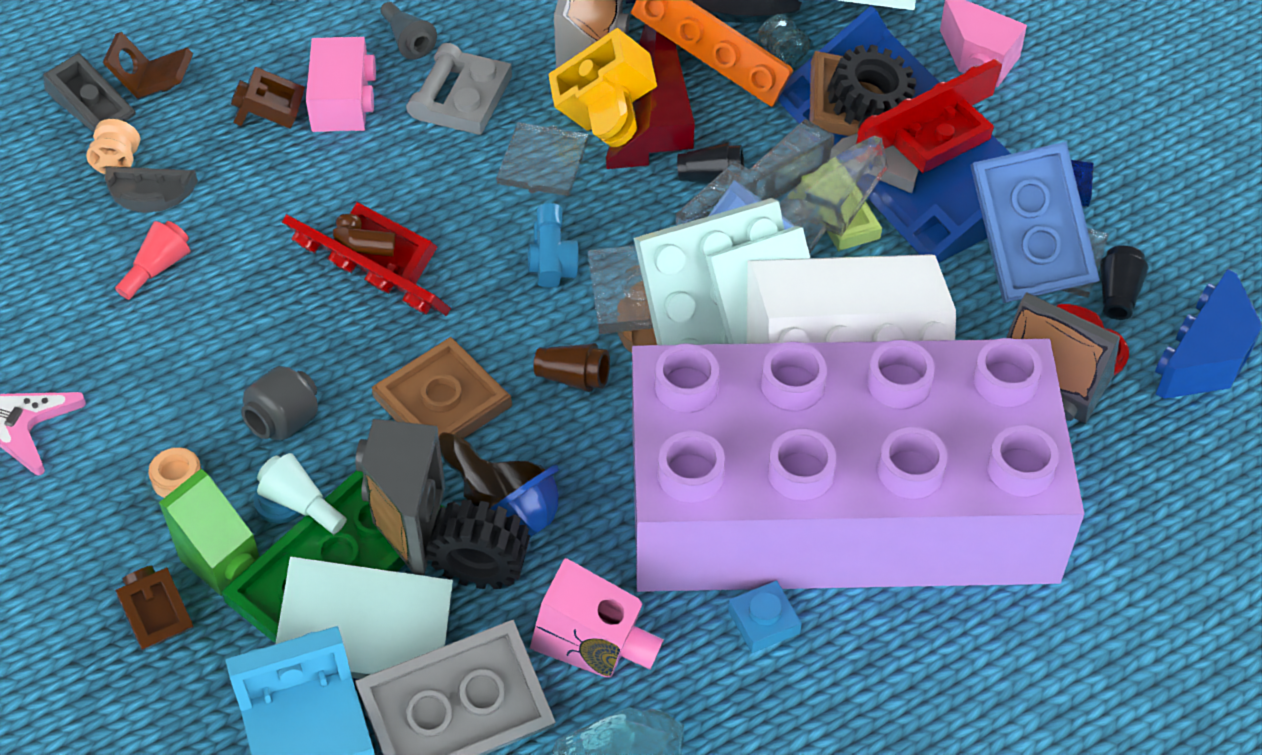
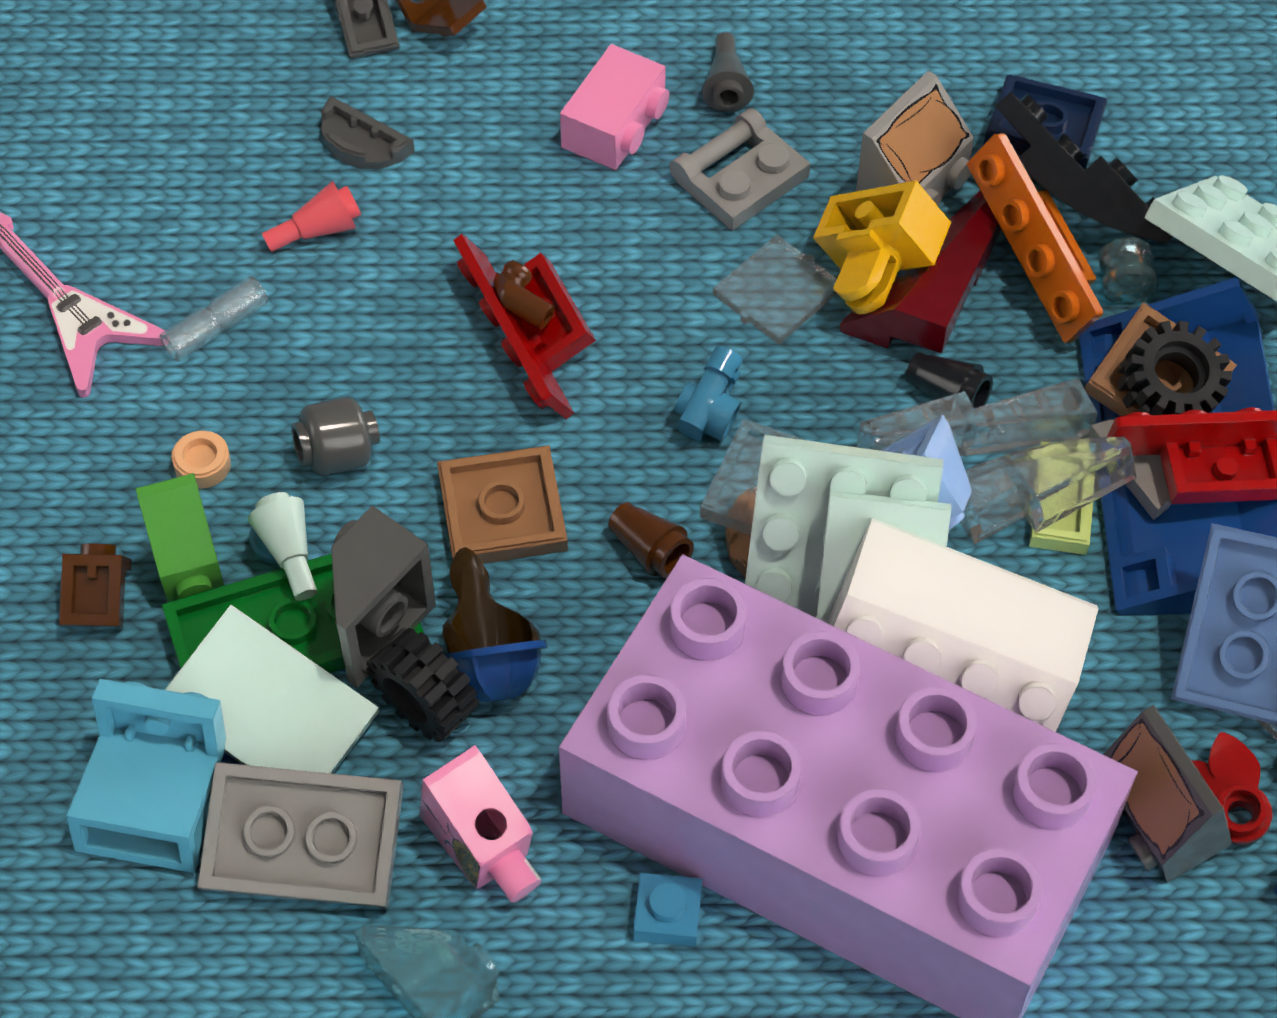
camera: 30 degrees right, 5 degrees up
light nougat wheel [86,119,141,174] -> none
reddish brown bracket [230,67,305,129] -> none
none -> clear piece [160,276,268,362]

